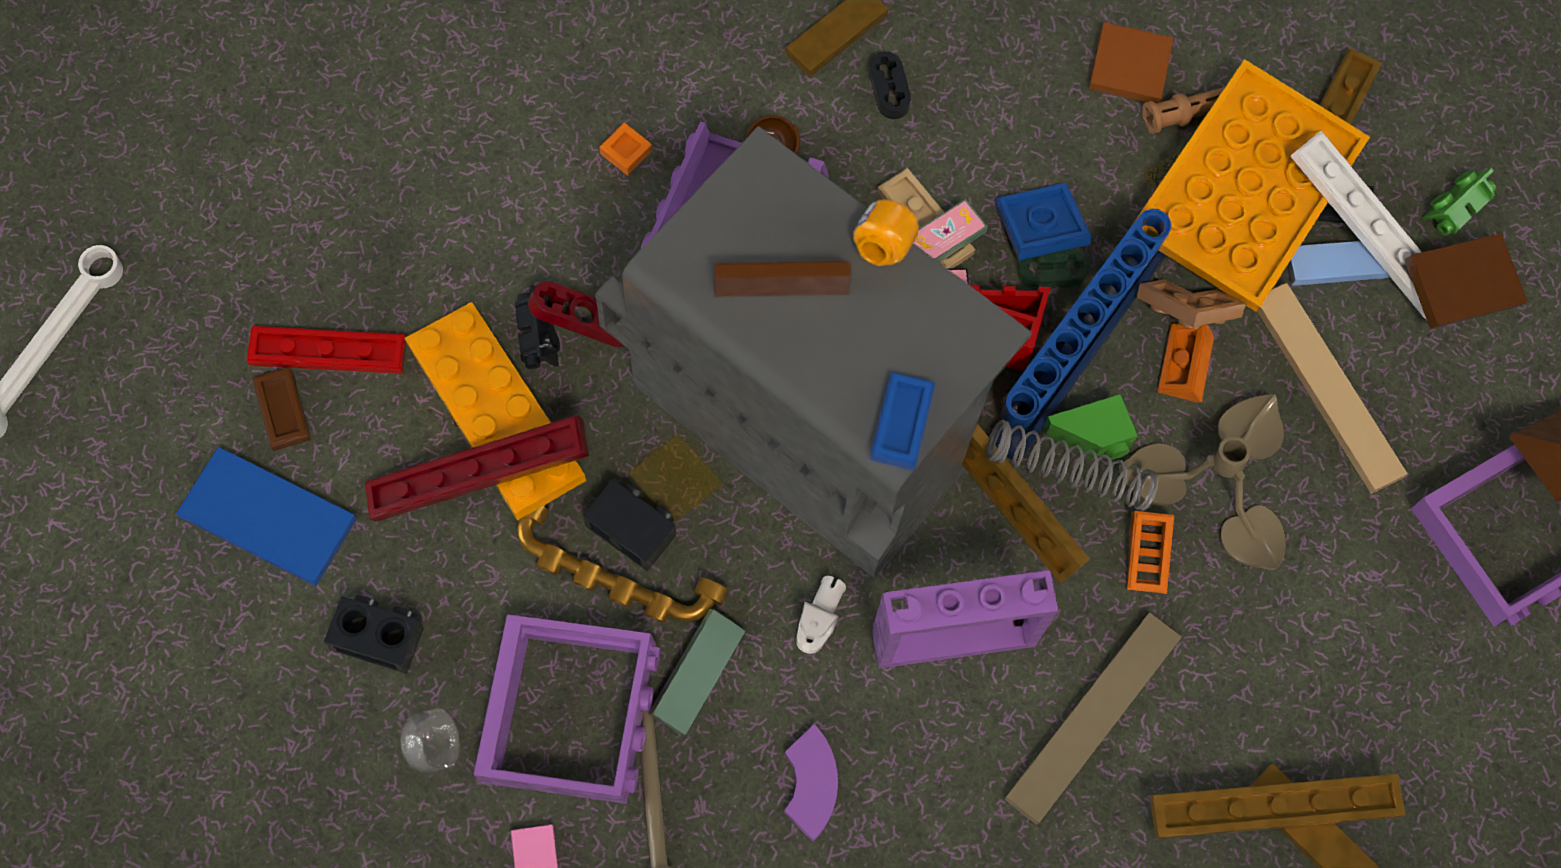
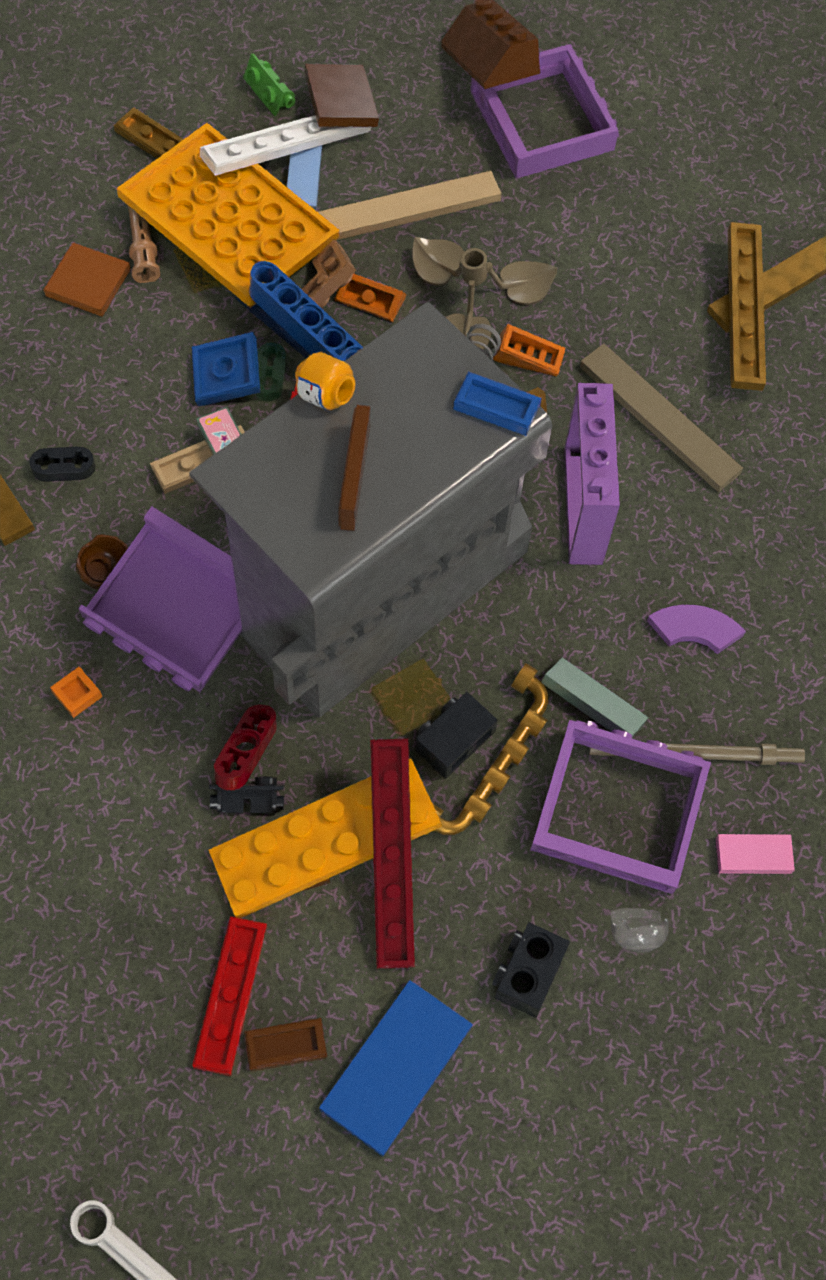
camera: 80 degrees left, 5 degrees down
white piece [796,576,846,654] -> none

